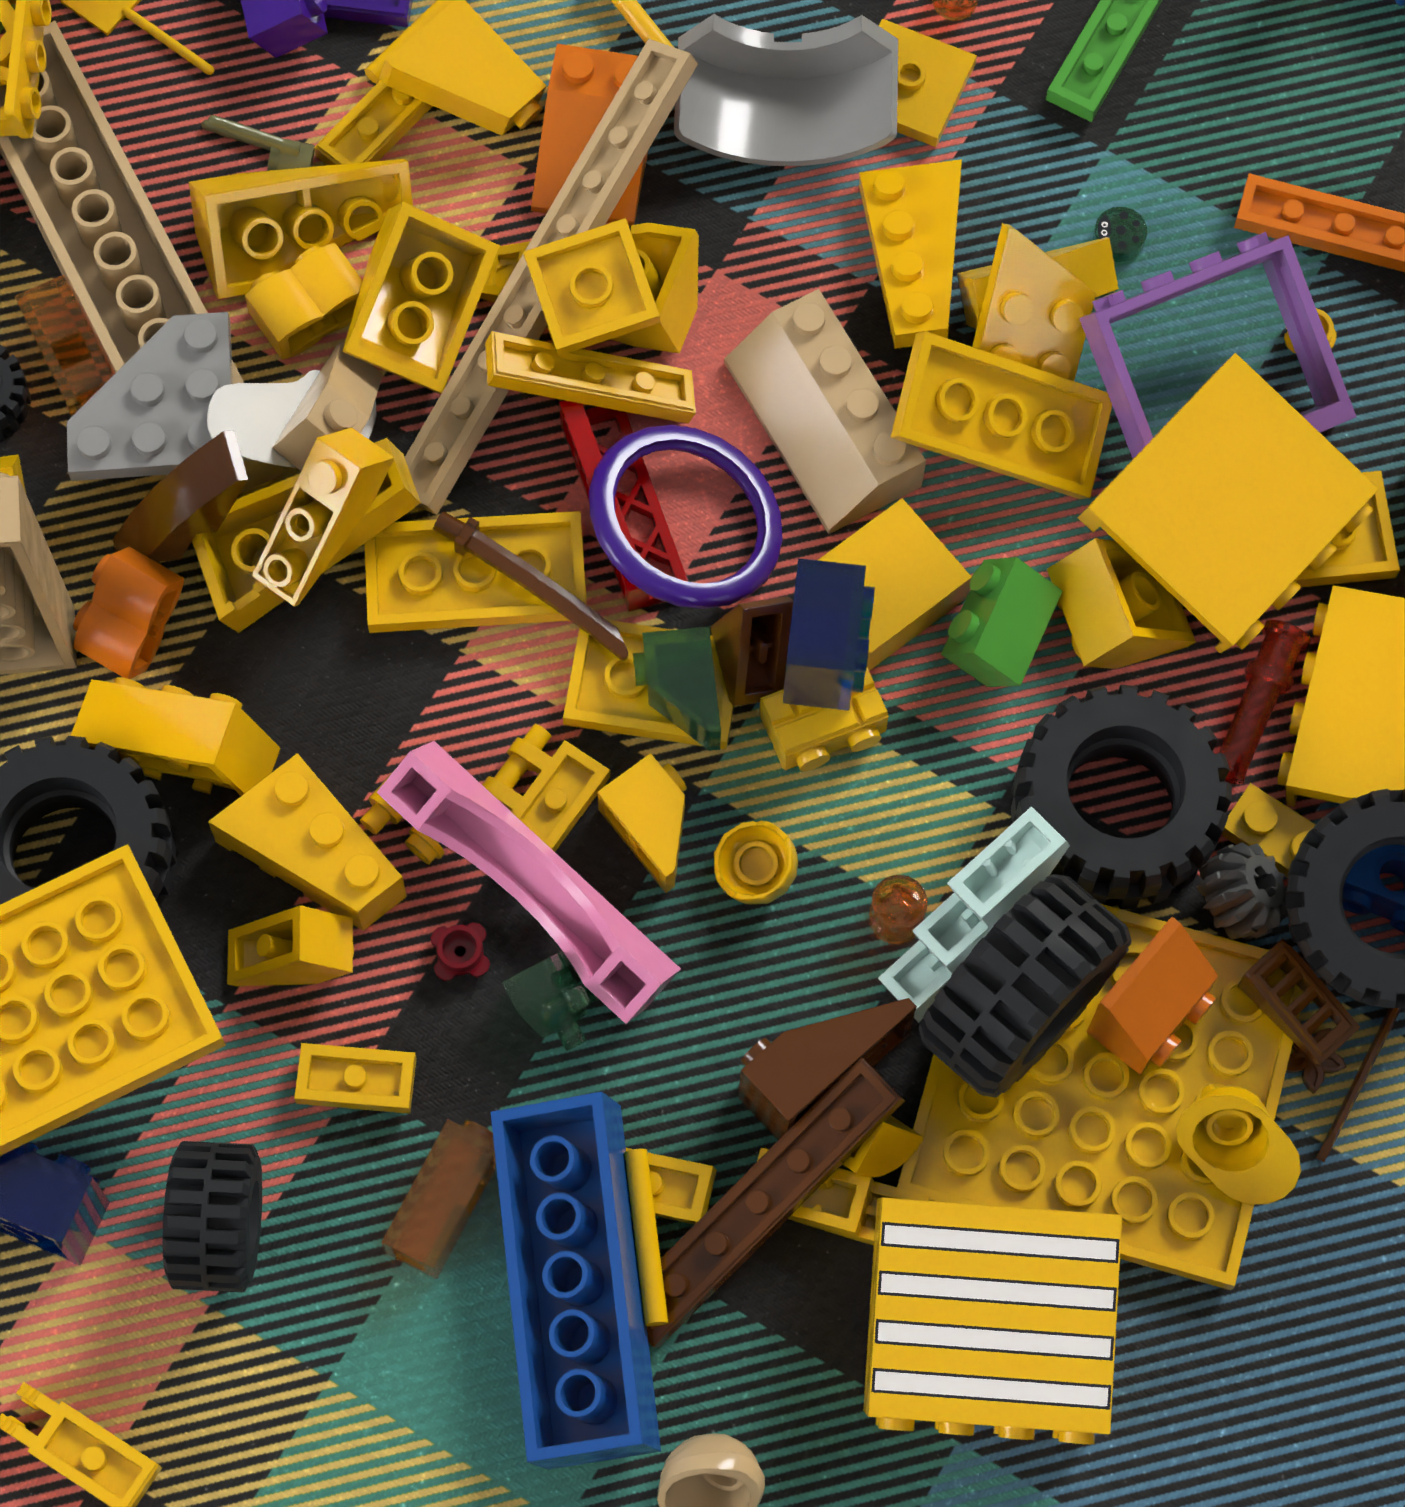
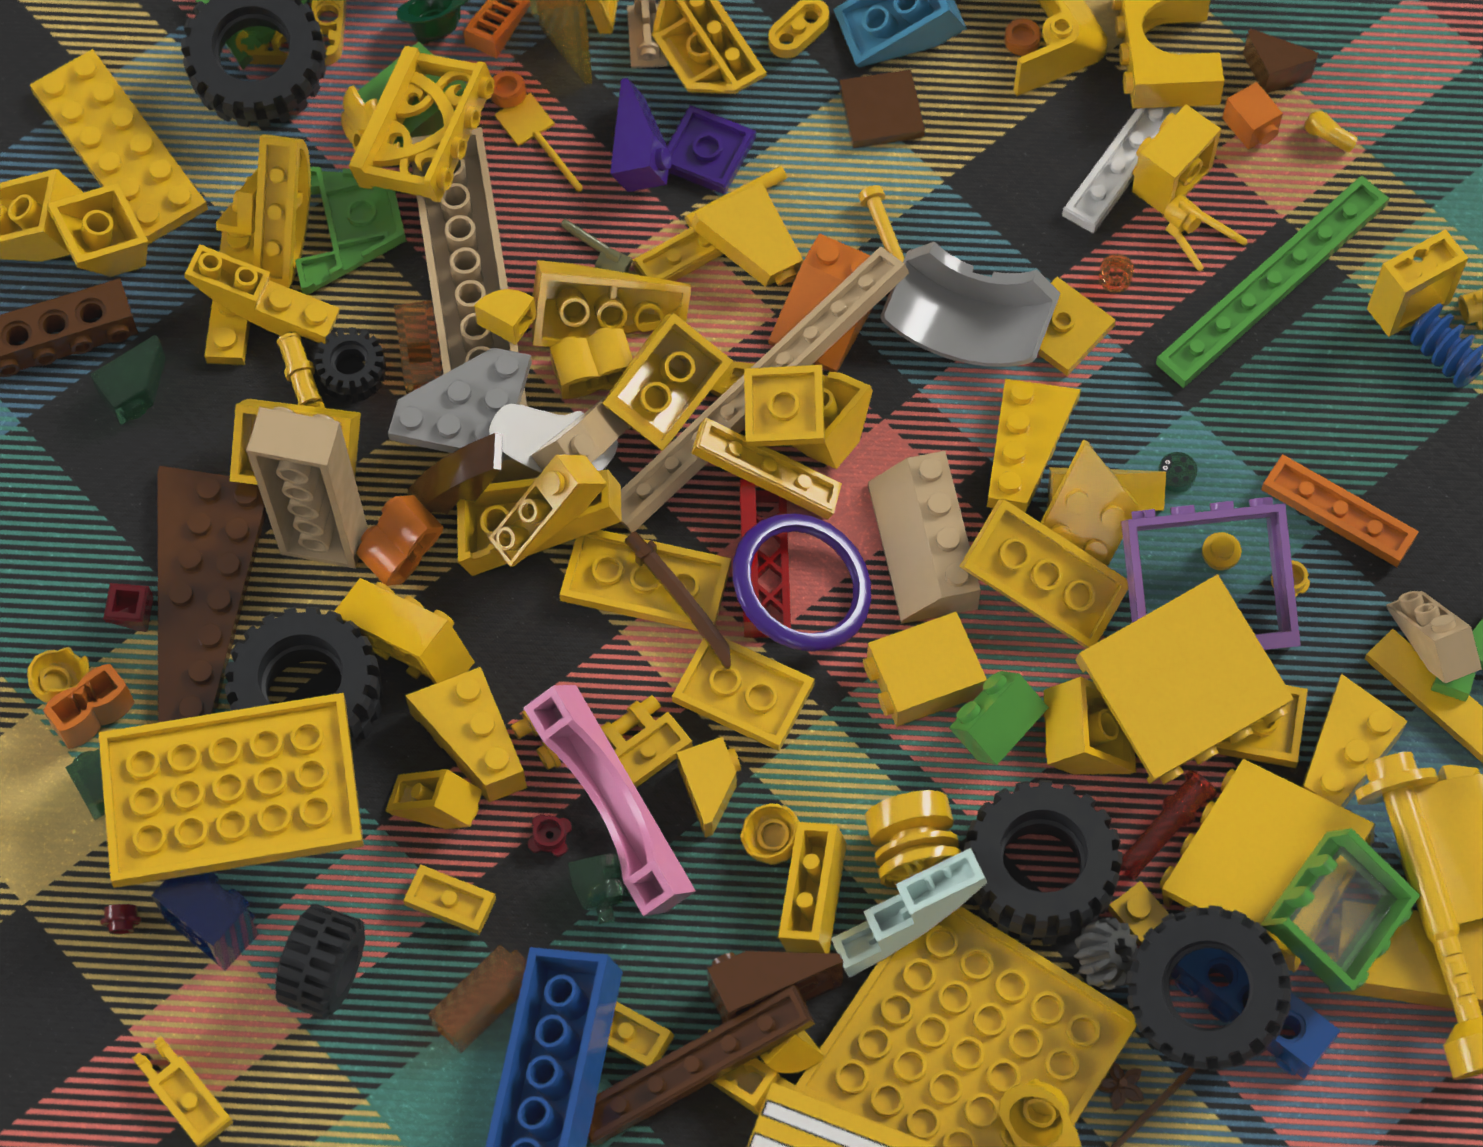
camera: 20 degrees right, 5 degrees down
yellow bar [624,1149,668,1326] -> none
clear green slope [633,627,721,751] -> none
reddish brown slope [710,596,794,706] -> none
yellow brick [759,659,889,772] -> none
clear blue brick [783,558,875,711] -> none
clear orange wheel [868,875,928,944] -> none
black tyre [919,874,1132,1098] -> none
orange slope [1087,917,1218,1075] -> none
reddish brown slope [1237,939,1360,1067] -> none
none -> yellow brick [474,289,537,345]
none -> yellow brick [778,822,847,953]
none -> yellow wheel [865,790,962,888]
none -> yellow plate [1202,532,1242,571]

